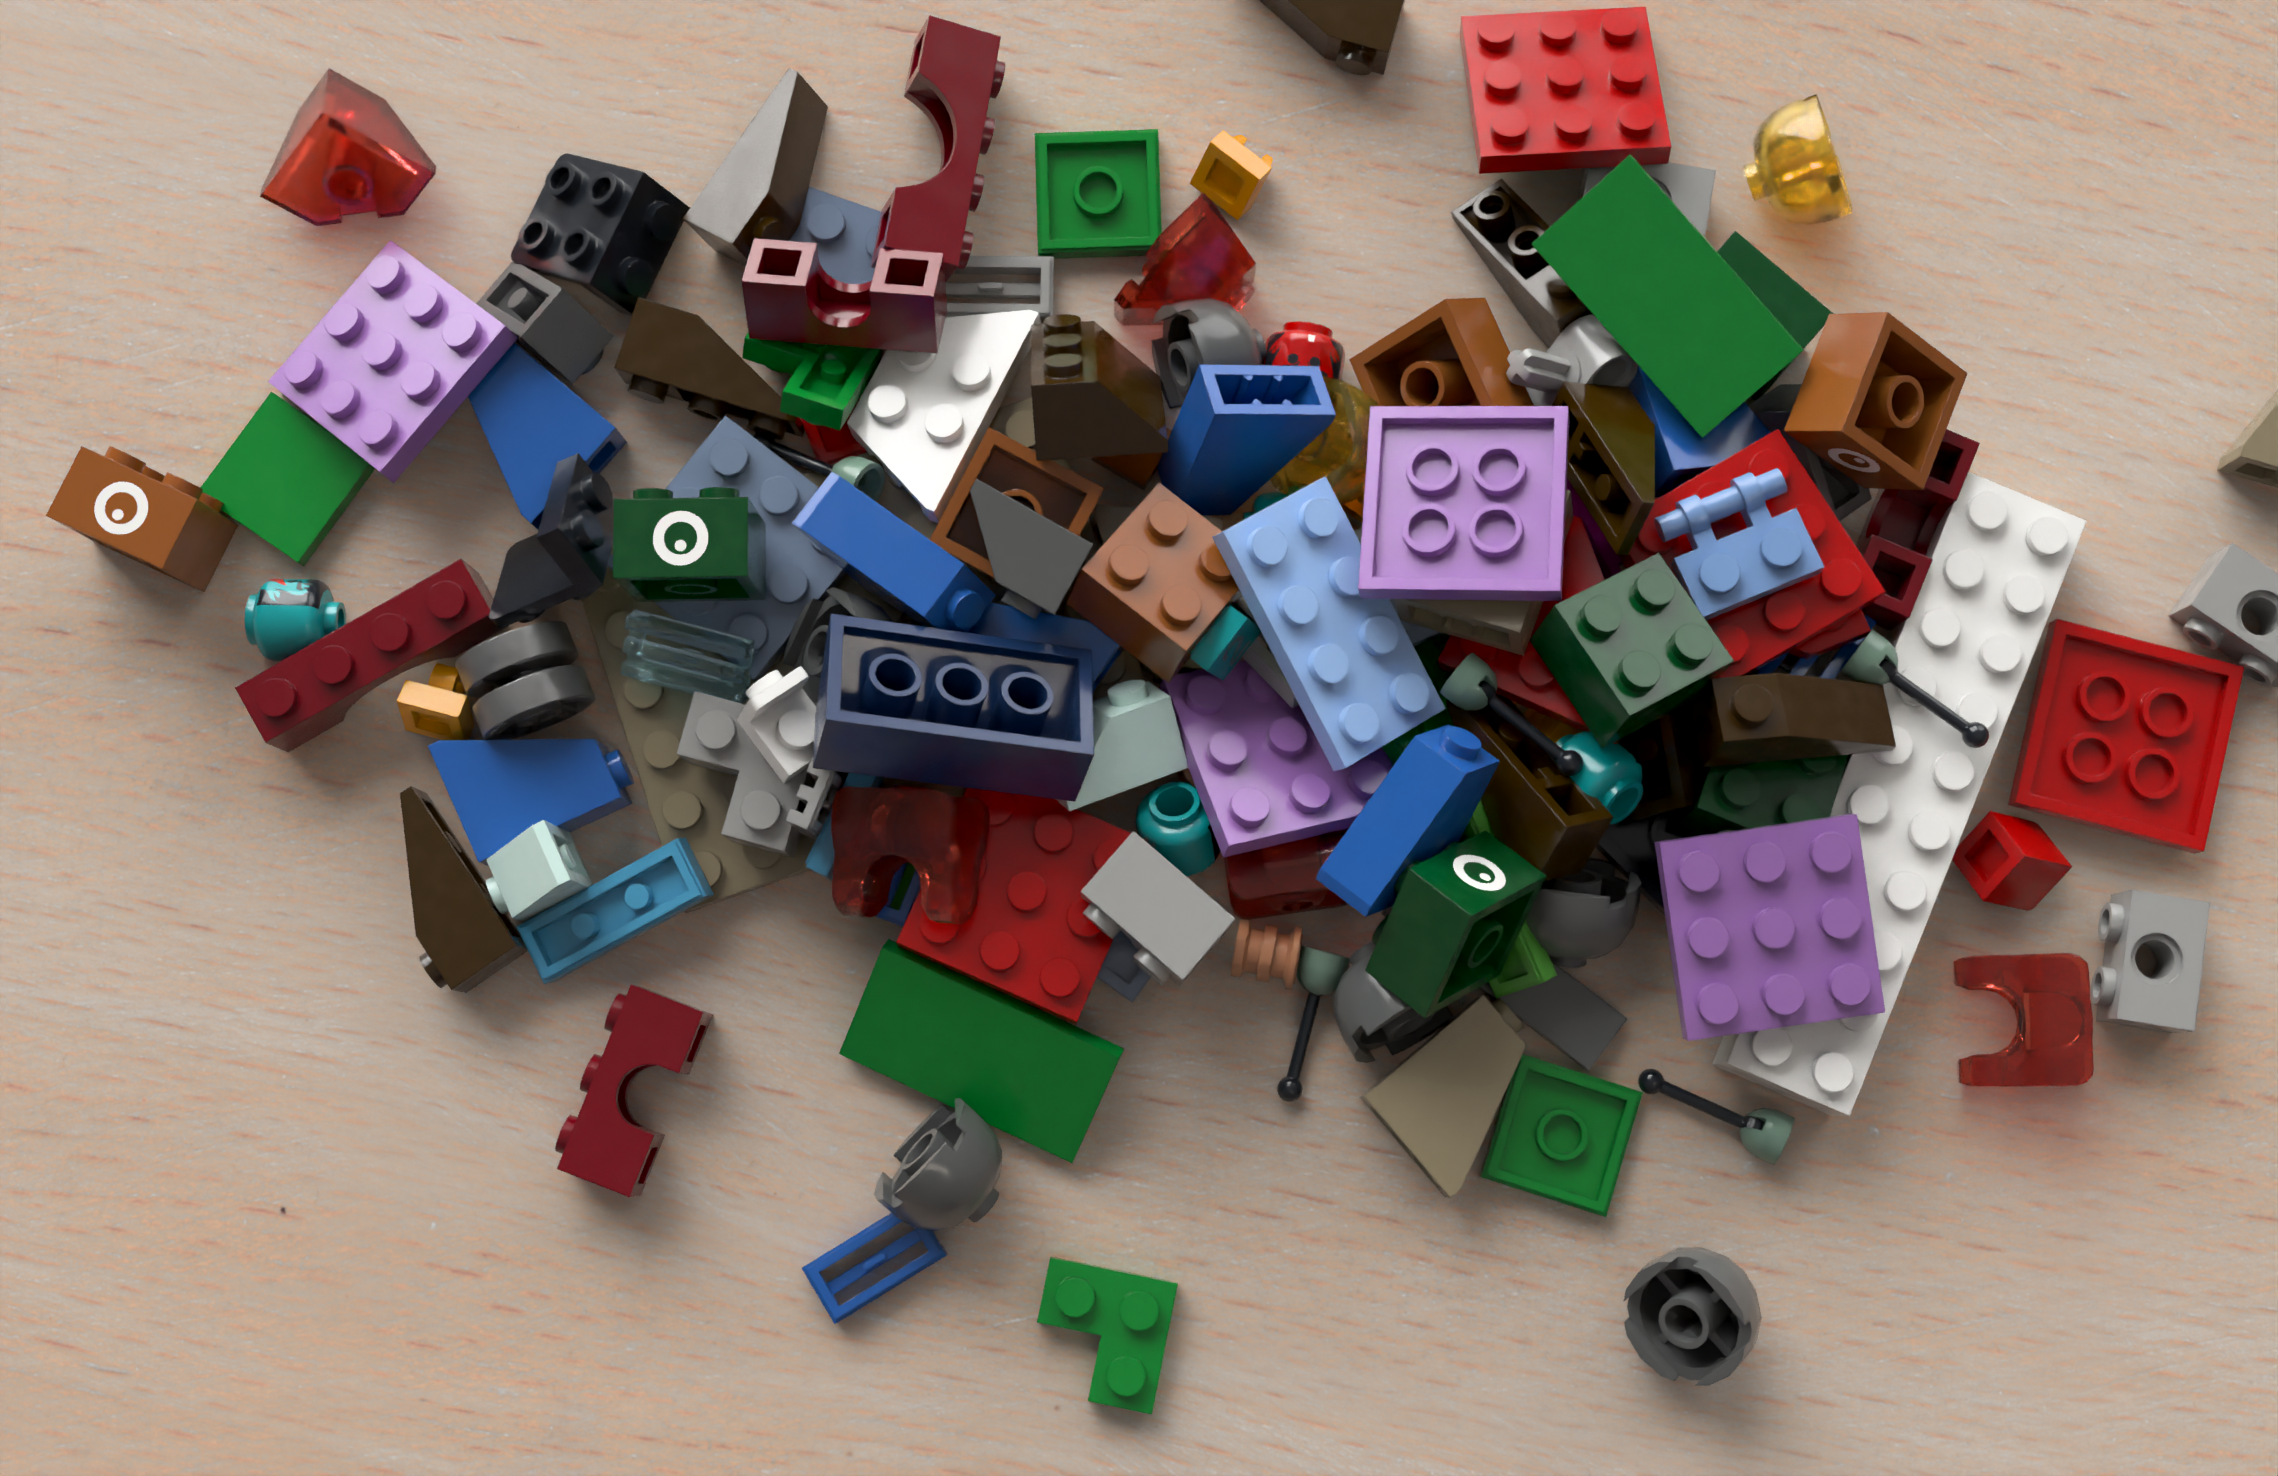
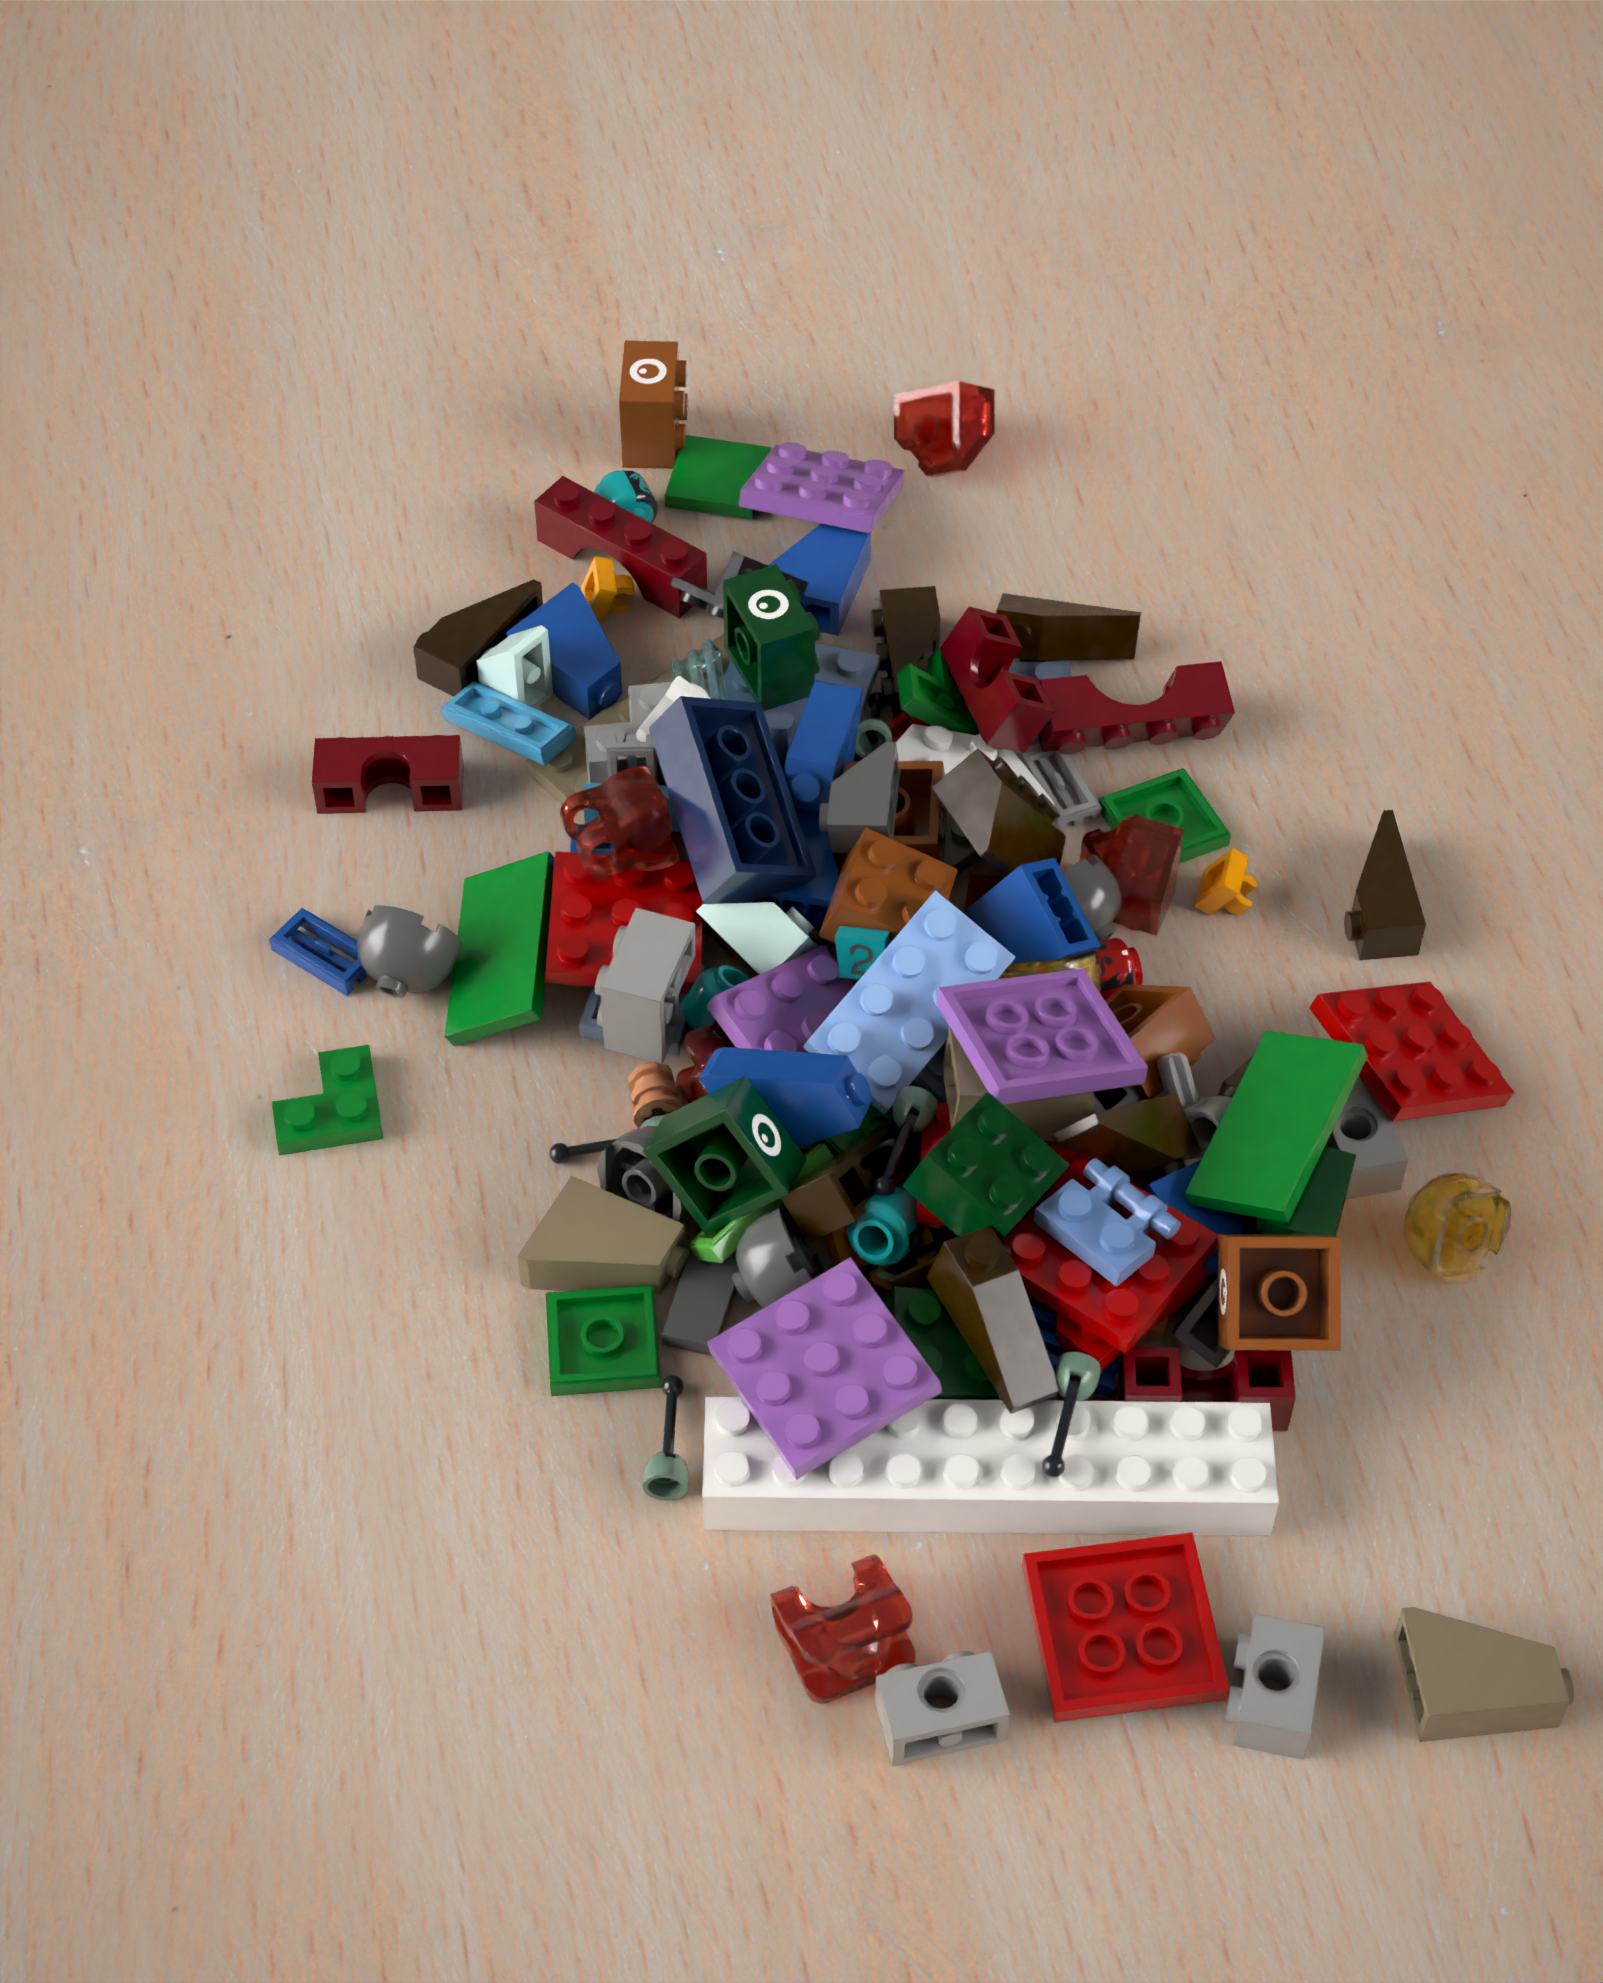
camera: 65 degrees right, 30 degrees down
flat silver wheel [455,621,595,740] -> none
dark grey slope [476,261,614,384] -> none
black bracket [511,153,690,316] -> none
dark grey cylinder [1624,1247,1762,1386] -> none
red panel [1952,811,2072,911] -> none

